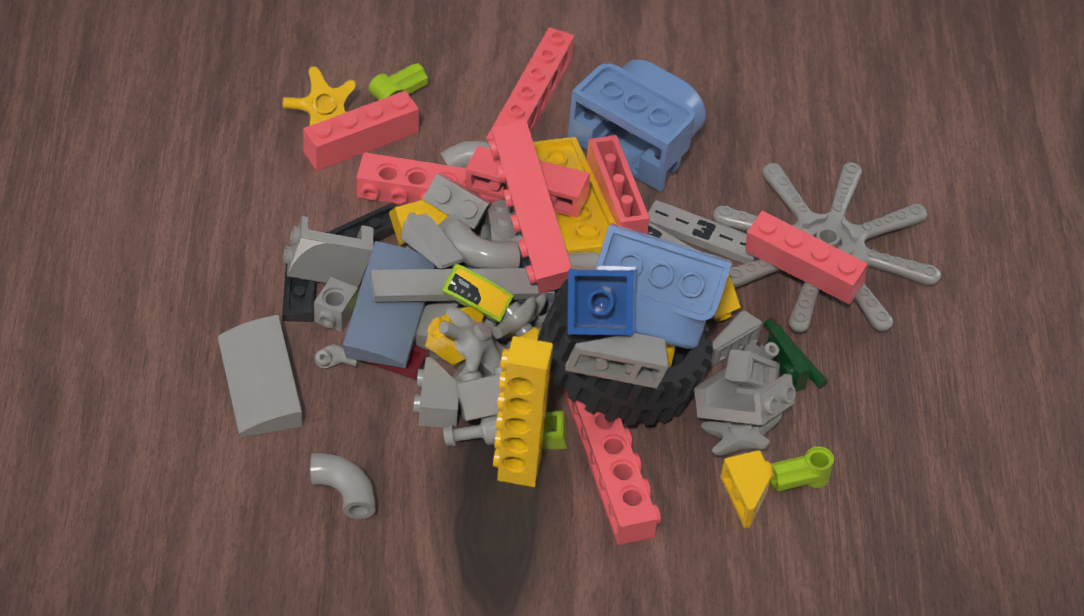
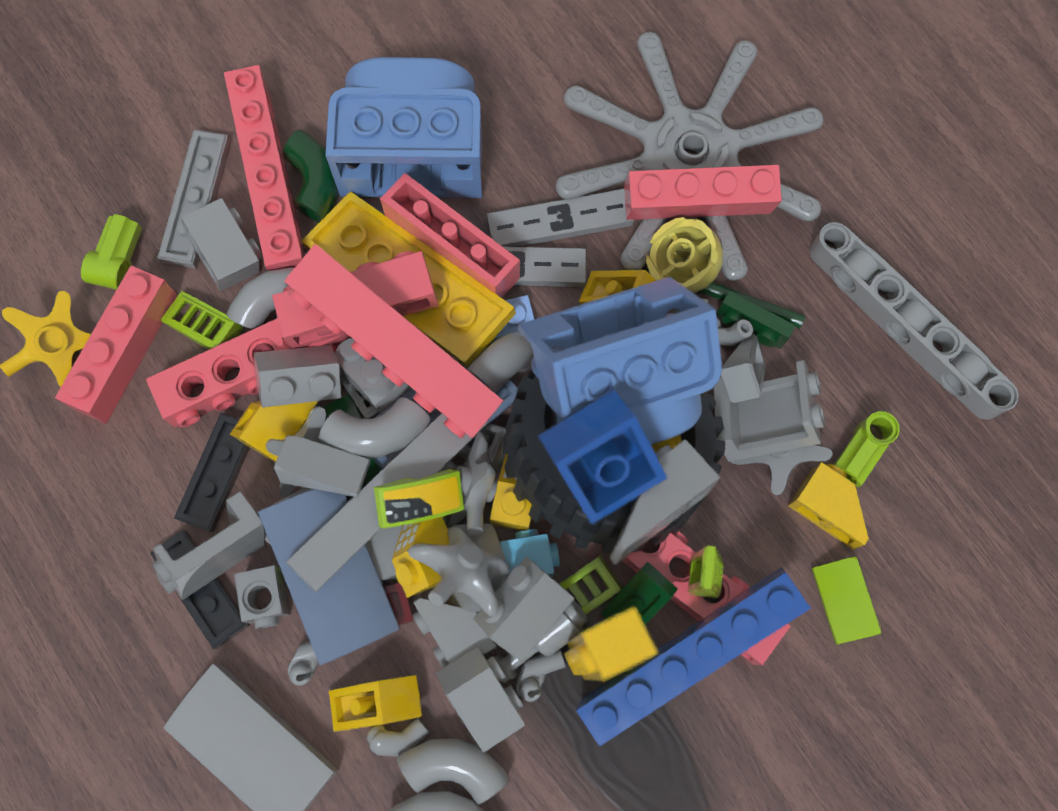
camera: 35 degrees left, 25 degrees up
none -> light grey tile [157,129,231,269]
none -> lime slope [160,291,243,350]
none -> light grey brick [181,198,262,292]
none -> dark green cylinder [283,129,338,223]
none -> yellow slope [329,675,422,732]
none -> light grey arm [367,718,430,757]
none -> light grey cylinder [397,739,511,805]
none -> light grey brick [436,646,525,753]
none -> light grey arm [516,649,565,702]
none -> blue brick [576,567,811,746]
none -> dark green plate [600,561,678,626]
none -> light yellow cylinder [646,217,723,293]
none -> lime slope [688,546,724,598]
none -> light grey beam [809,222,1019,420]
none -> lime slope [811,556,881,645]

